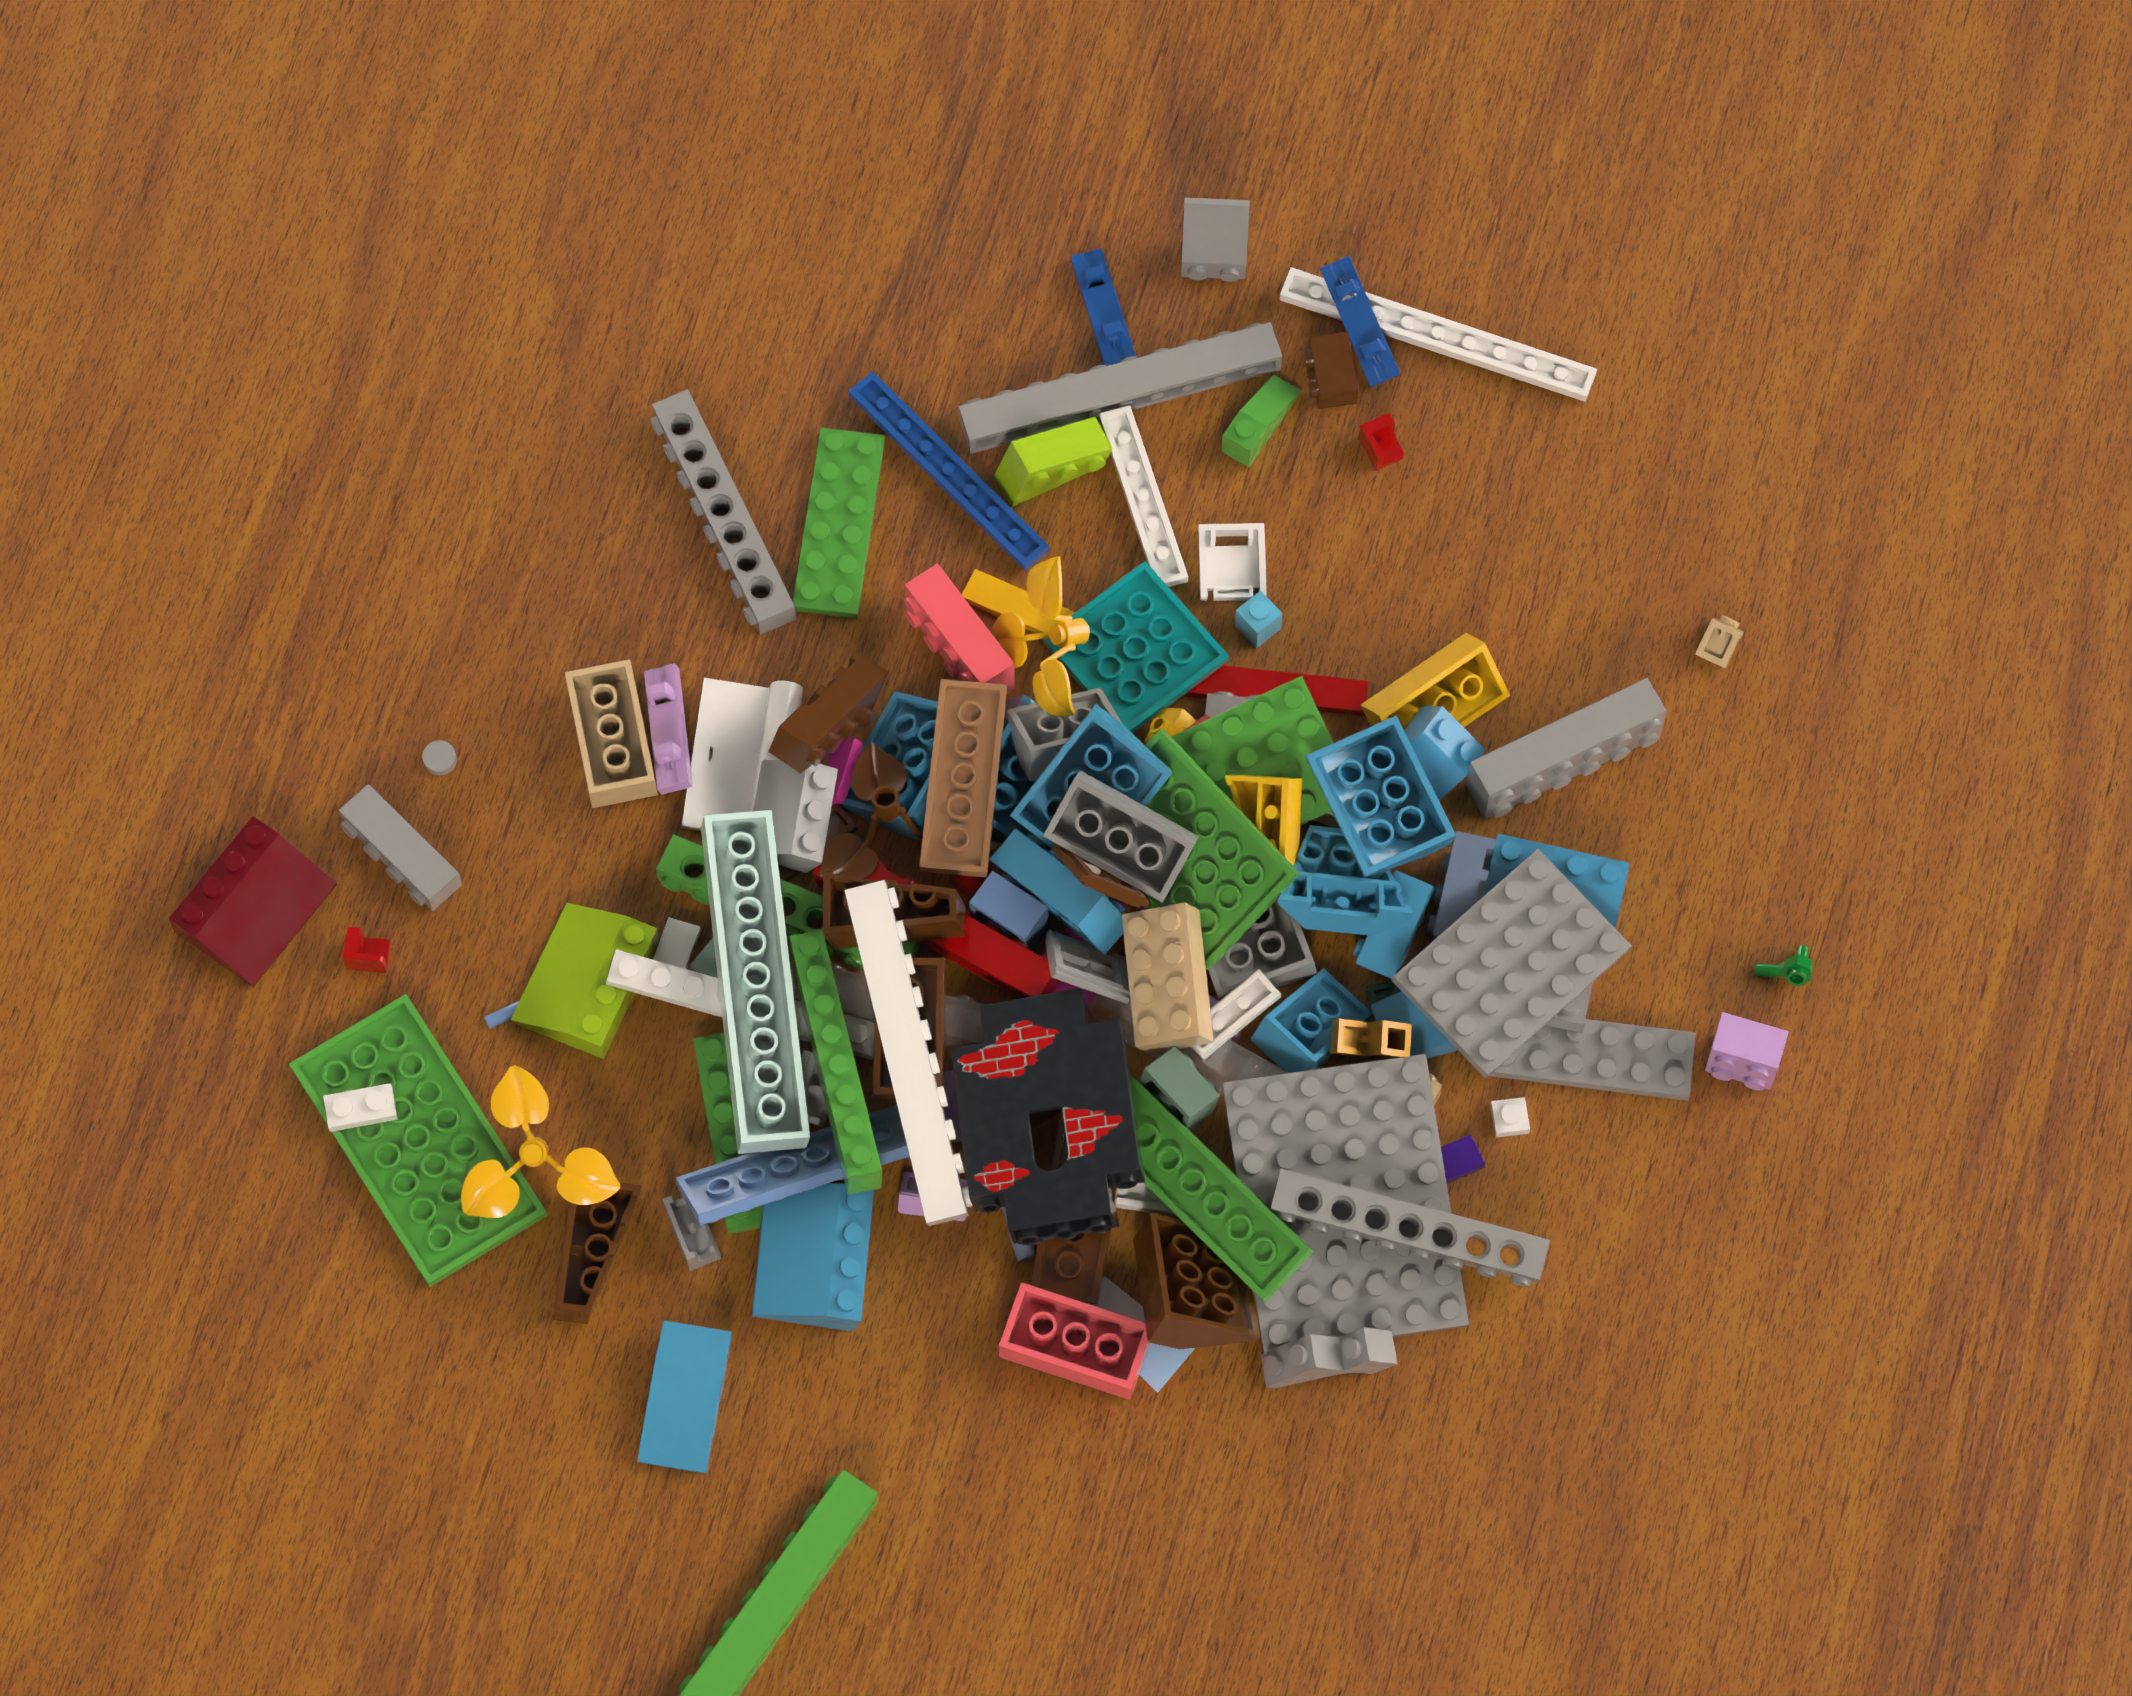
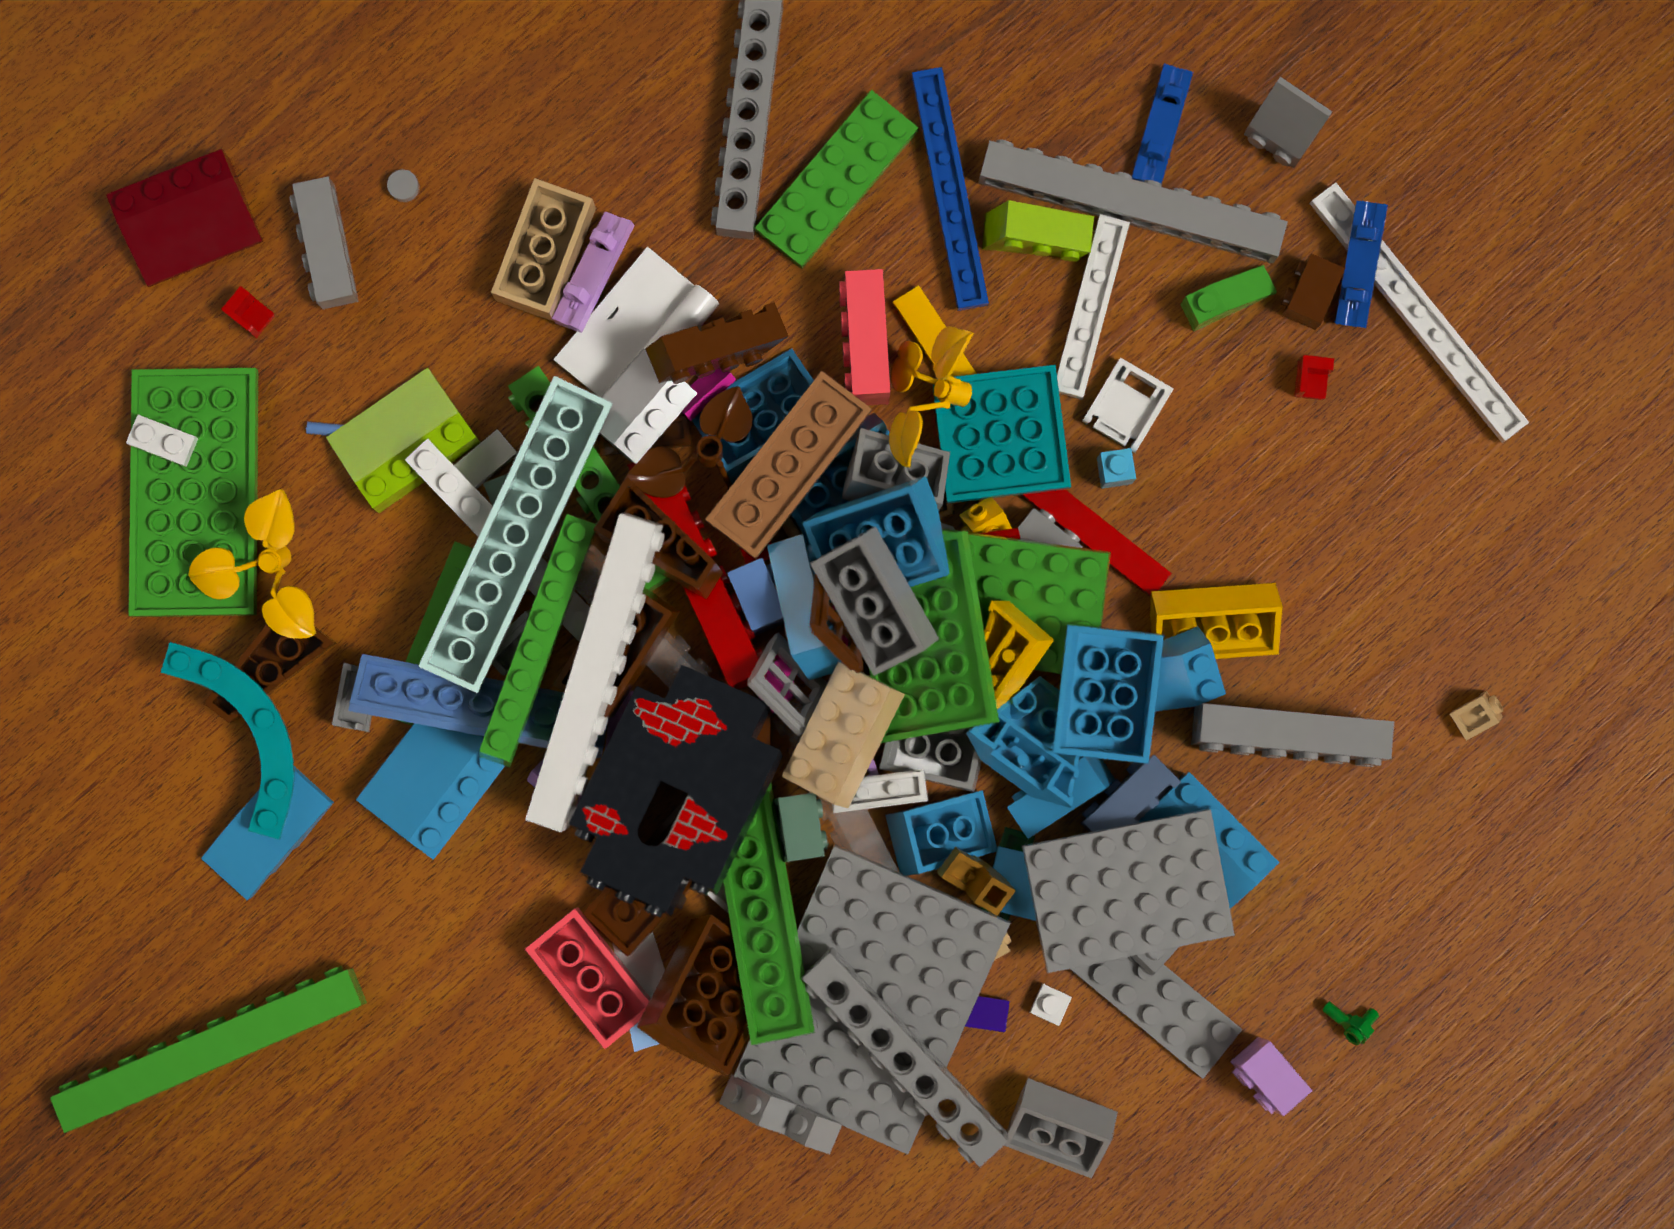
camera: 30 degrees right, 15 degrees up
none -> teal plate [160,642,295,840]
none -> light grey slope [1004,1078,1118,1178]

